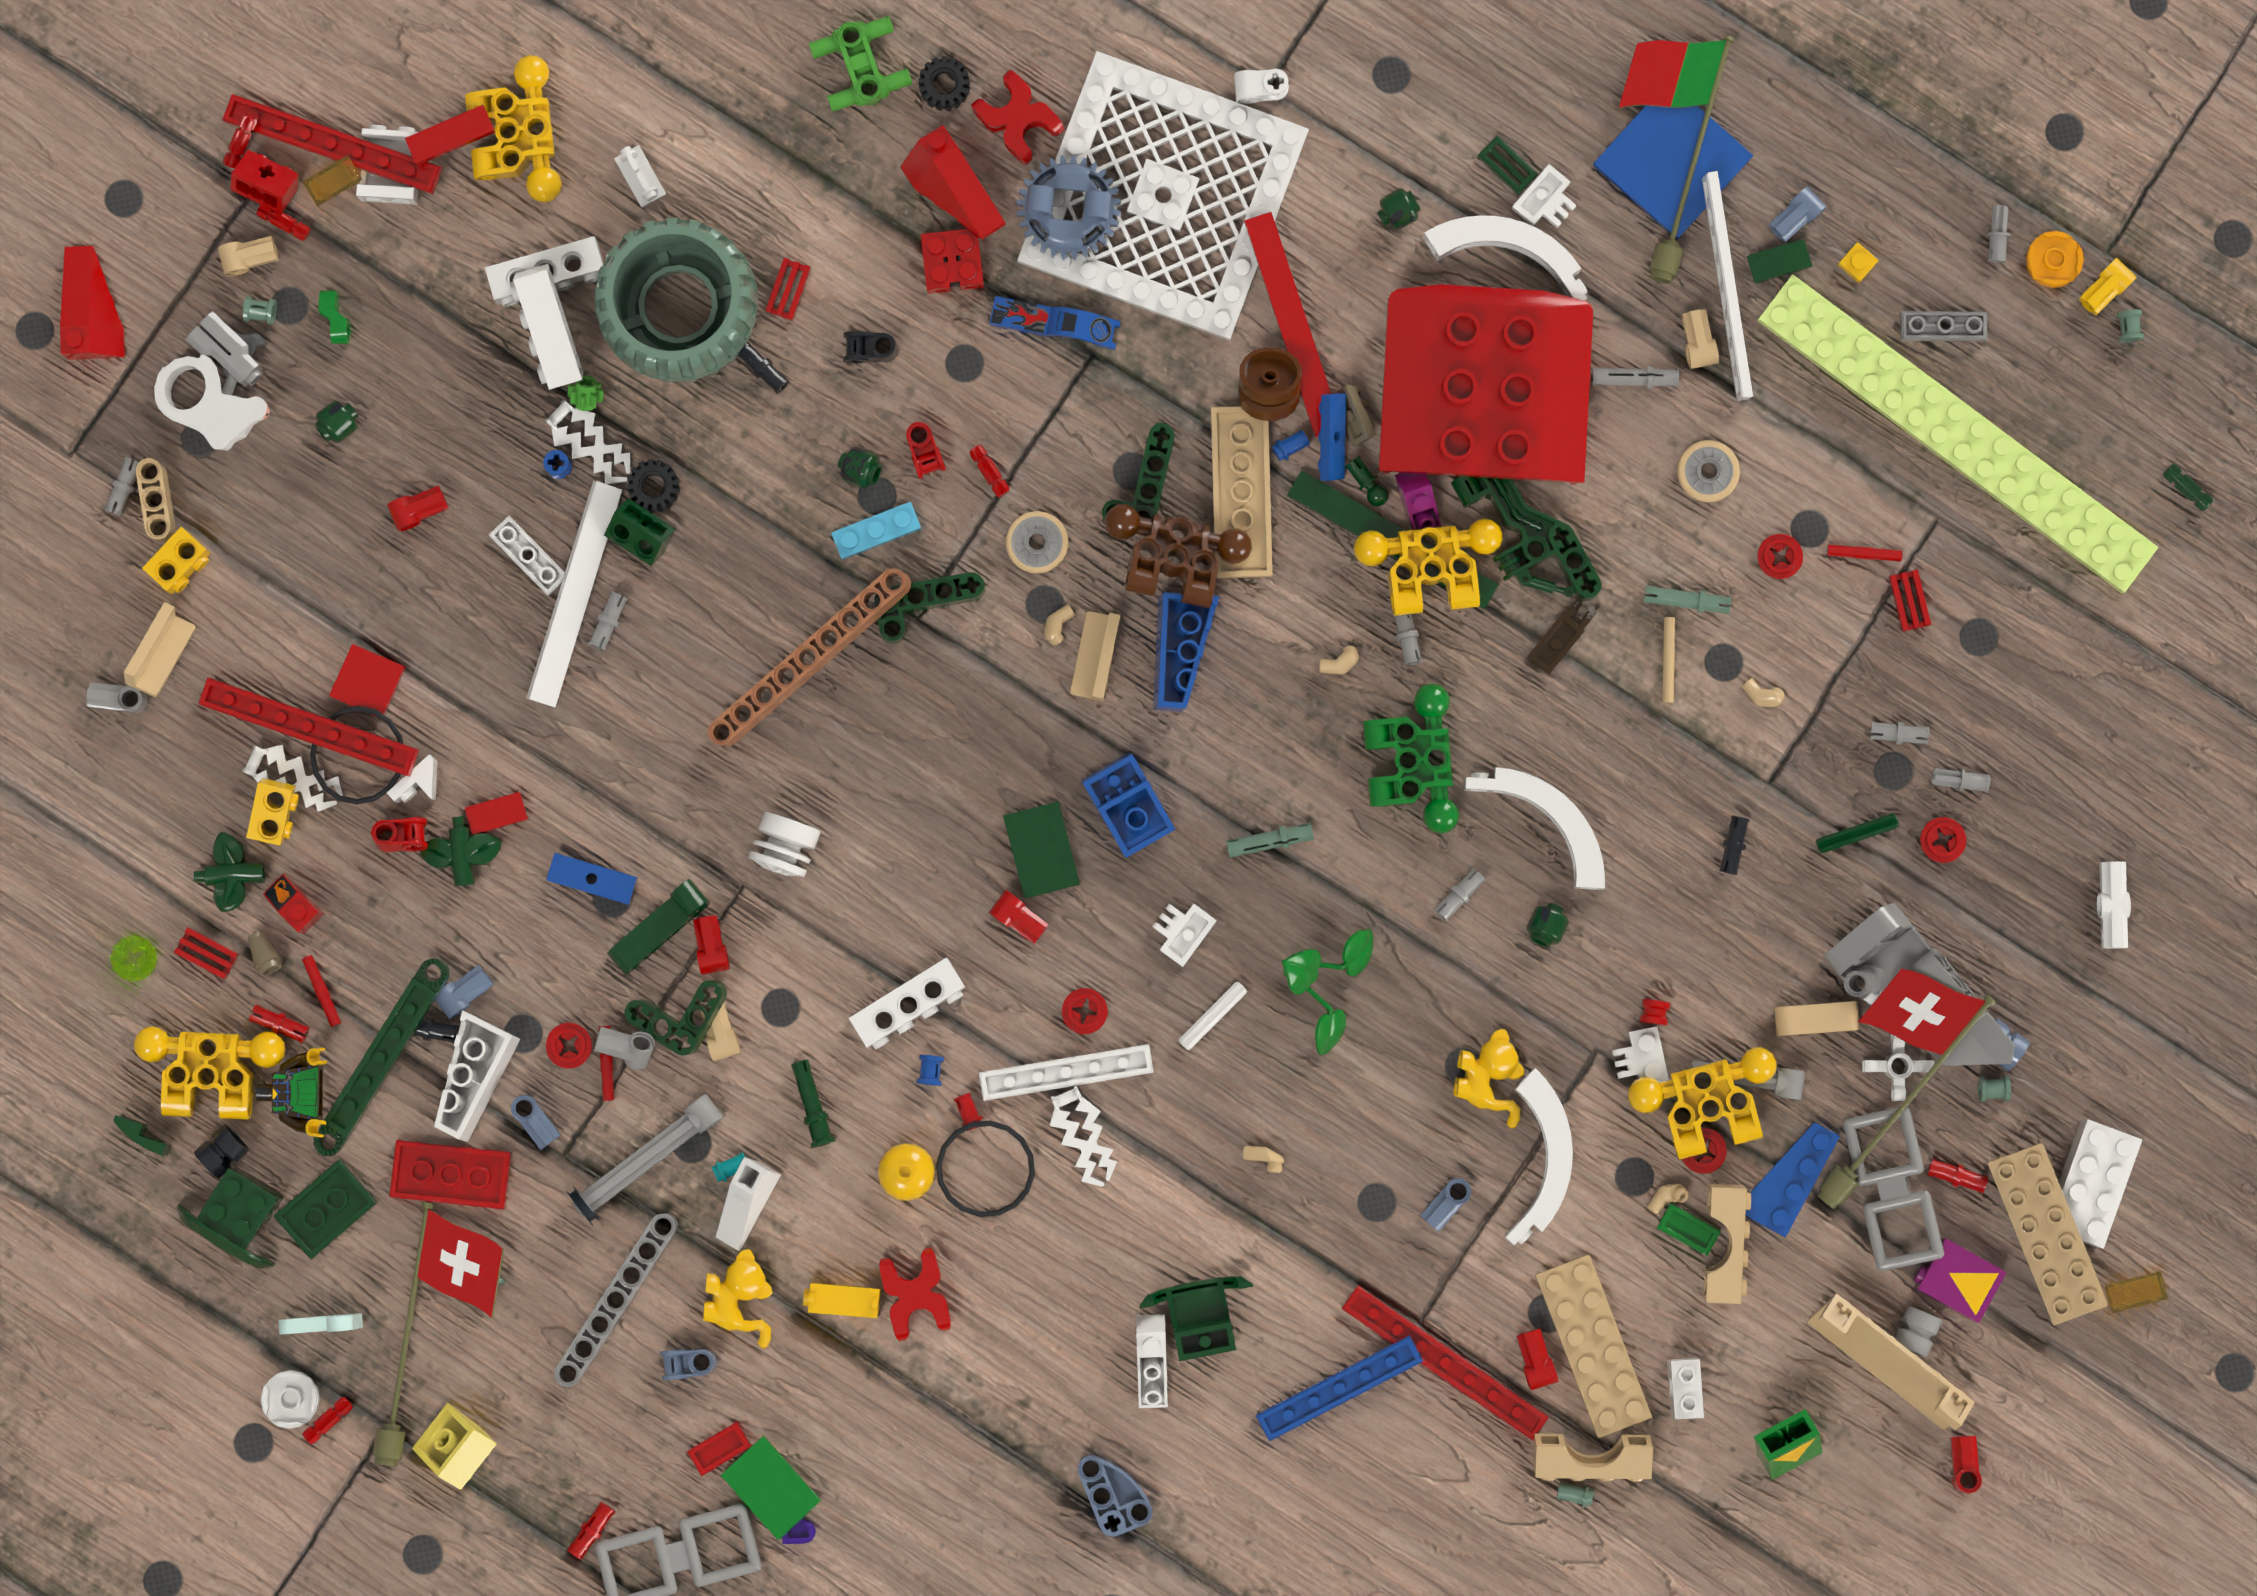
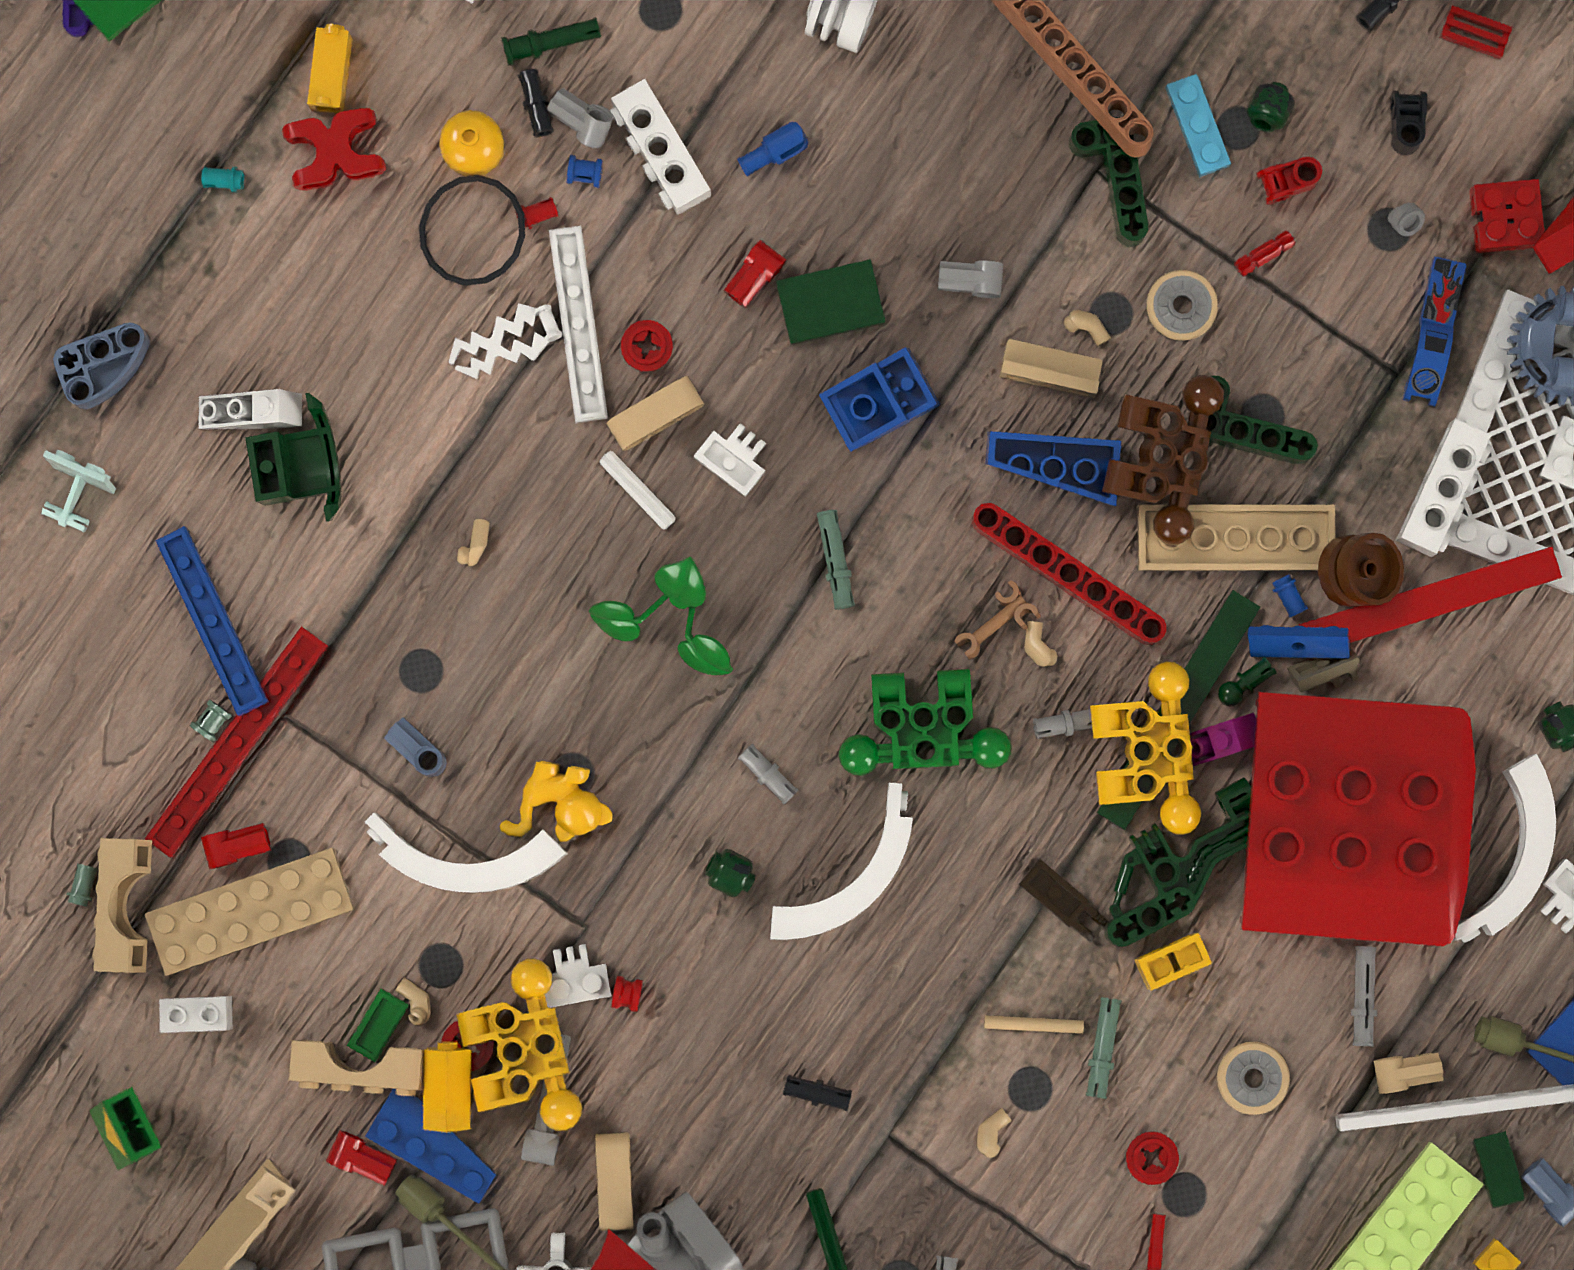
camera: 90 degrees right, 0 degrees up
none -> light aqua plate [41,450,116,532]
none -> sand green bush [189,699,232,743]
none -> teal pin [202,166,244,192]
none -> red piece [326,1130,398,1186]
none -> yellow brick [423,1042,471,1132]
none -> black pin [518,69,554,137]
none -> light grey piece [547,88,613,148]
none -> tan beam [606,376,704,451]
none -> blue arm [737,121,809,177]
none -> light grey piece [938,261,1003,298]
none -> medium nougat bar [955,581,1041,660]
none -> red beam [972,503,1166,645]
none -> yellow brick [1134,933,1212,990]
none -> light grey tile [1388,203,1425,236]
none -> white brick [1395,418,1492,557]

